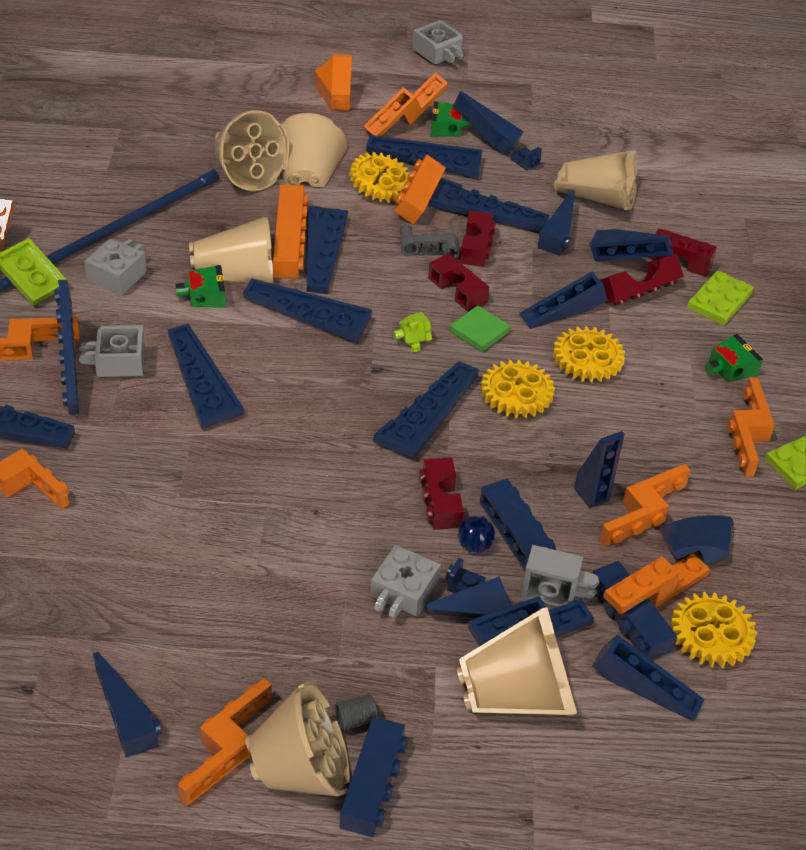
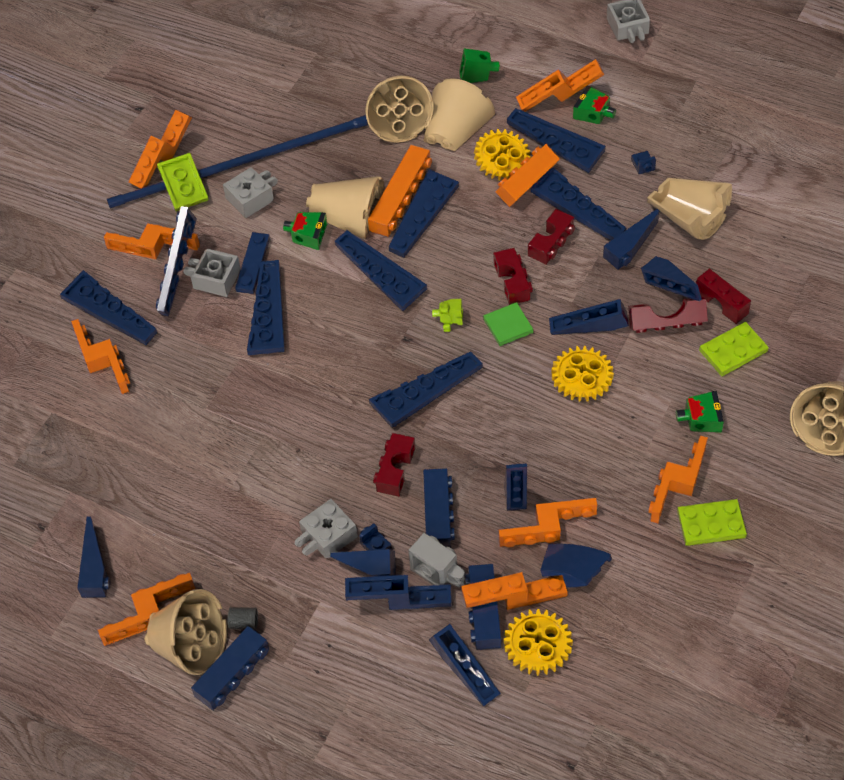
camera: 30 degrees right, 10 degrees up
orange slope [315,54,352,111] -> none
dark grey beam [400,224,461,259] -> none
dark blue slope [453,91,524,156] -> none
tan cone [457,607,577,715] -> none
clear blue piece [458,516,495,553] -> none
yellow gear [481,360,555,418] -> none
none -> dark blue plate [235,232,270,294]
none -> green torso [459,48,500,83]

